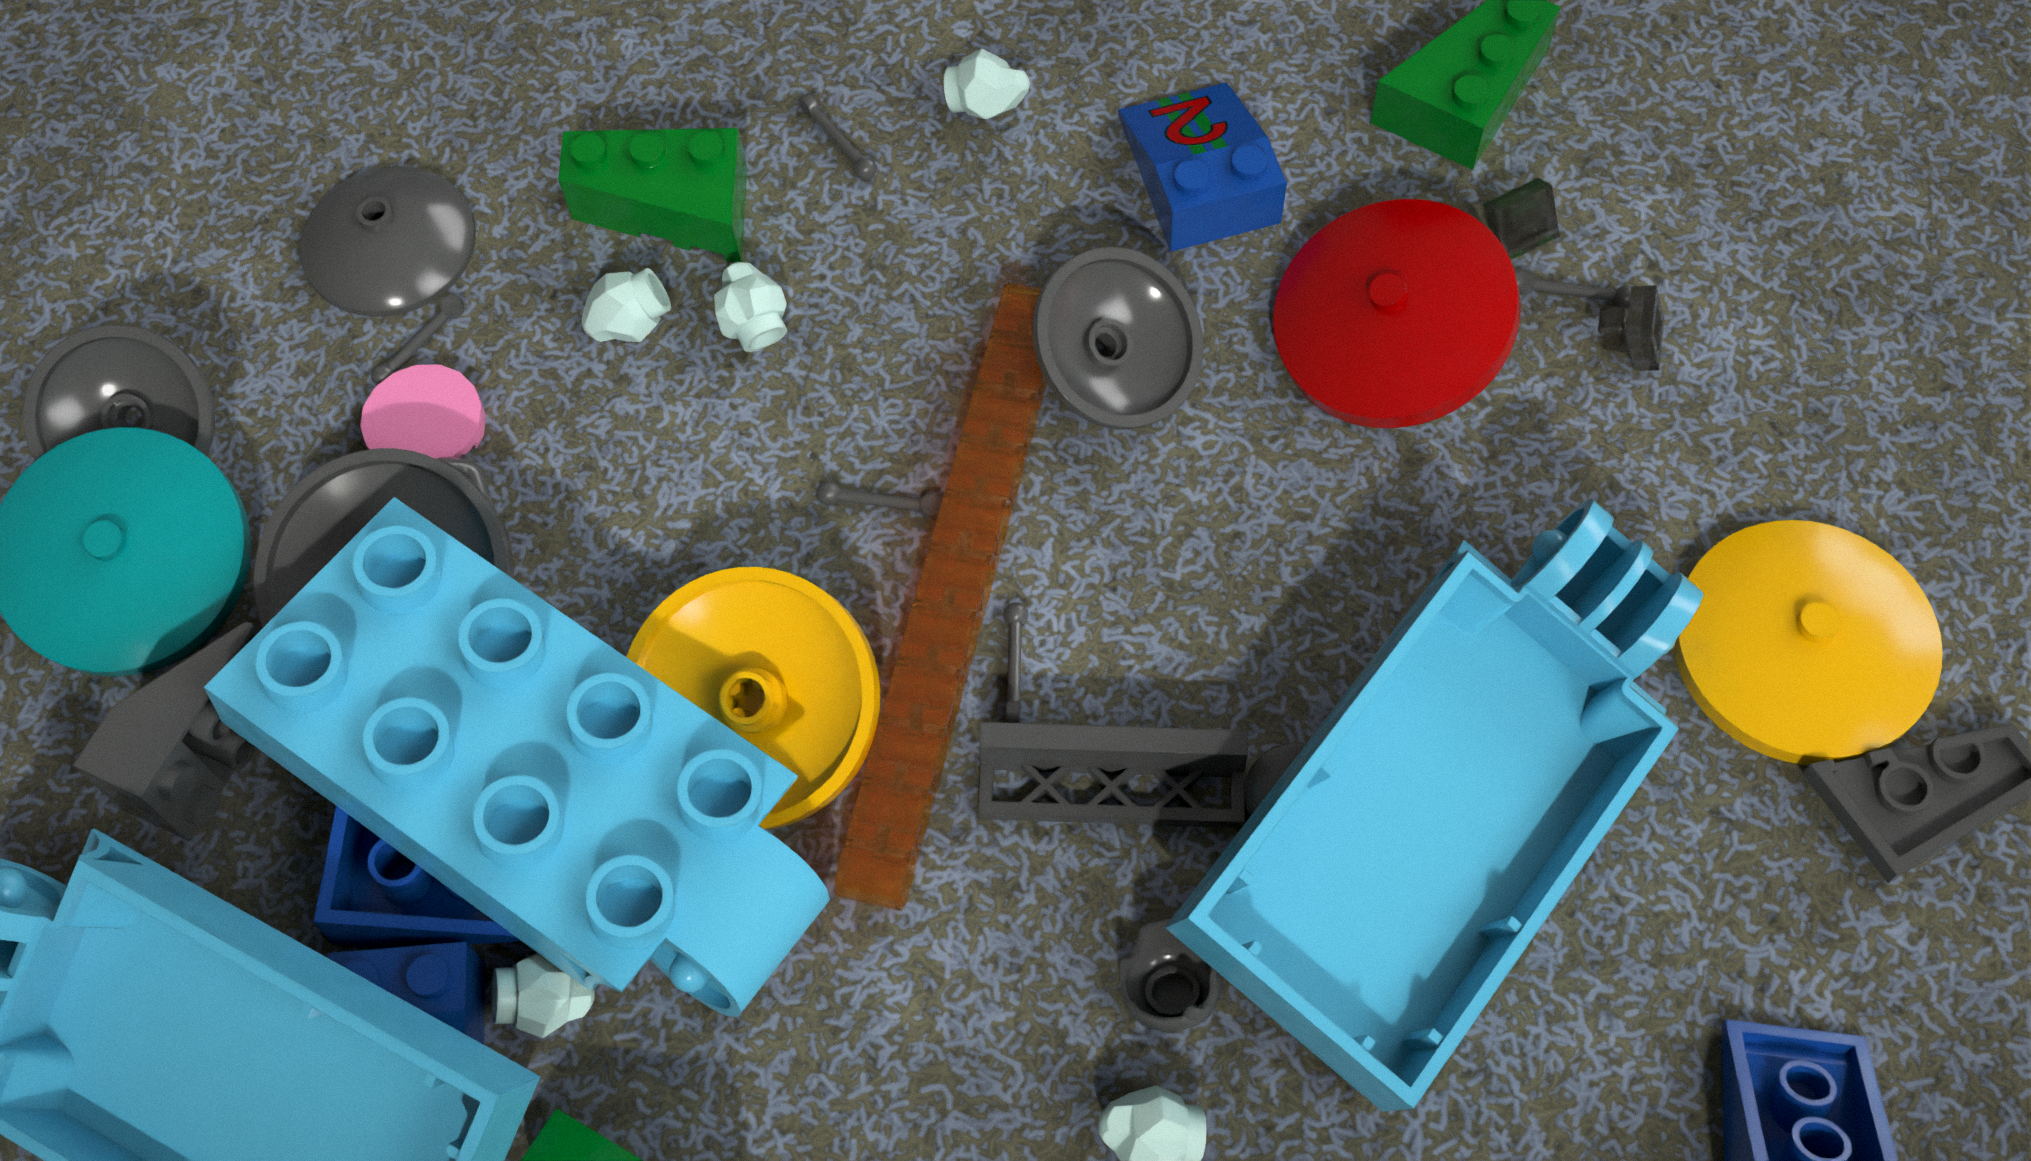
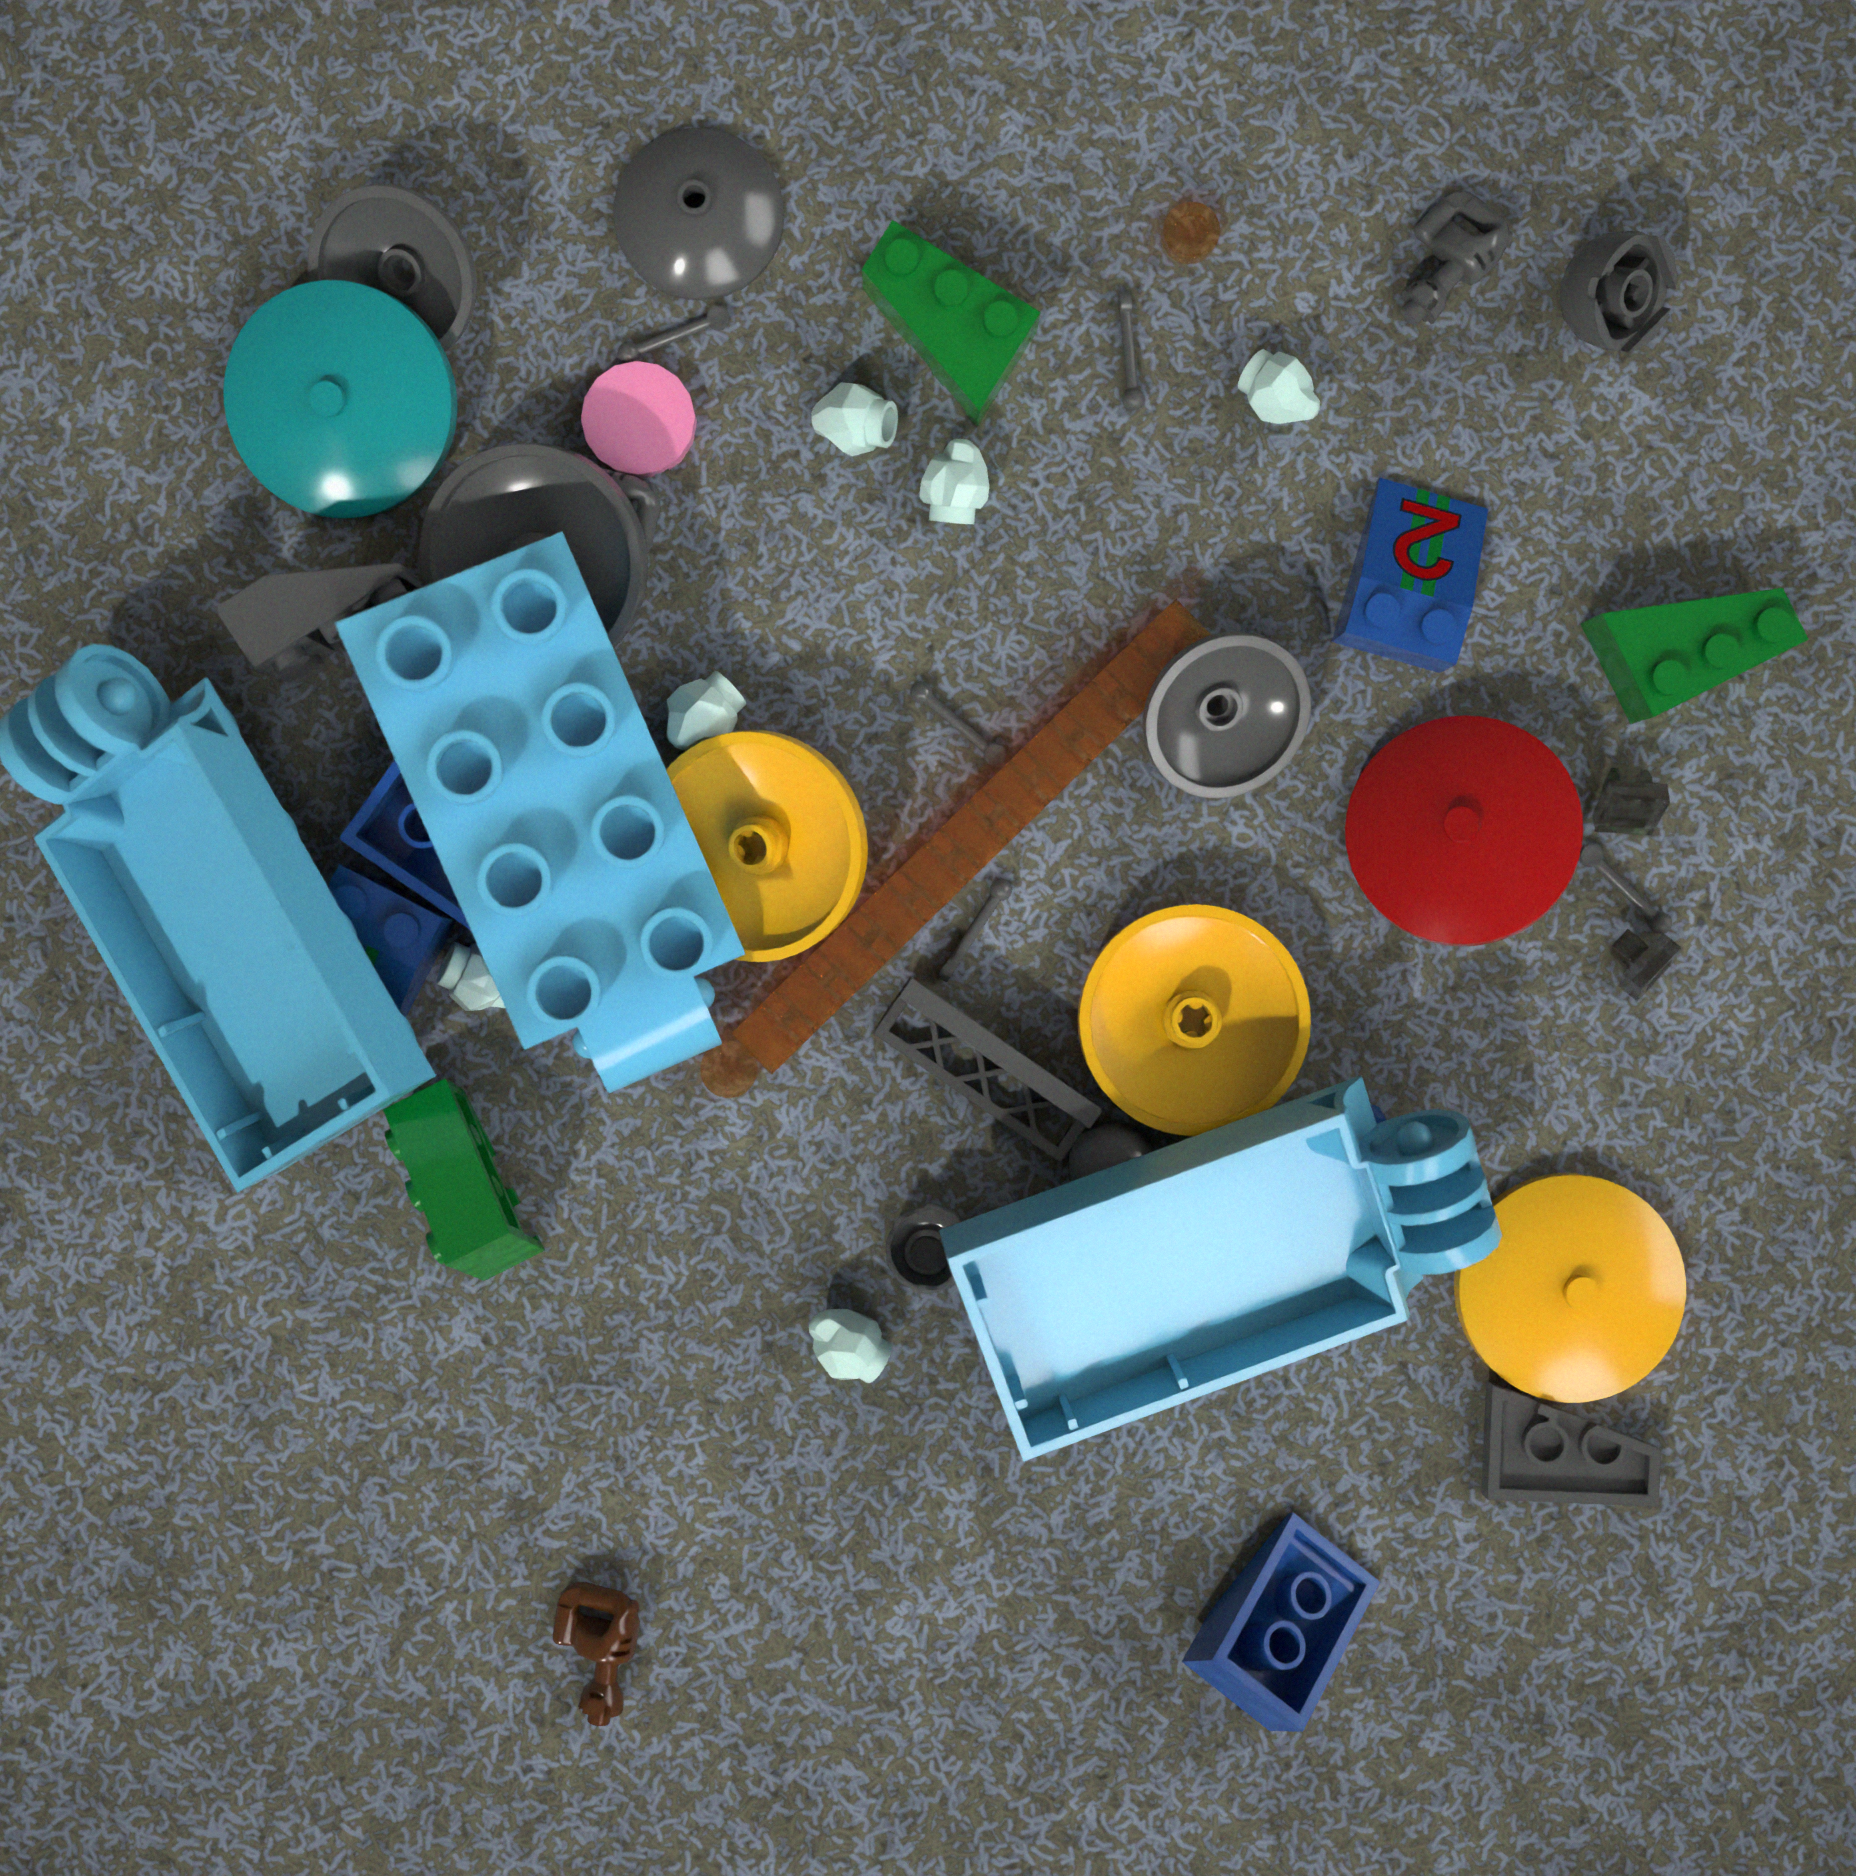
camera: 25 degrees right, 25 degrees up
none -> light aqua rock [666,671,746,751]
none -> clear orange tile [700,1040,758,1098]
none -> yellow dish [1078,904,1311,1136]
none -> clear orange tile [1161,202,1220,264]

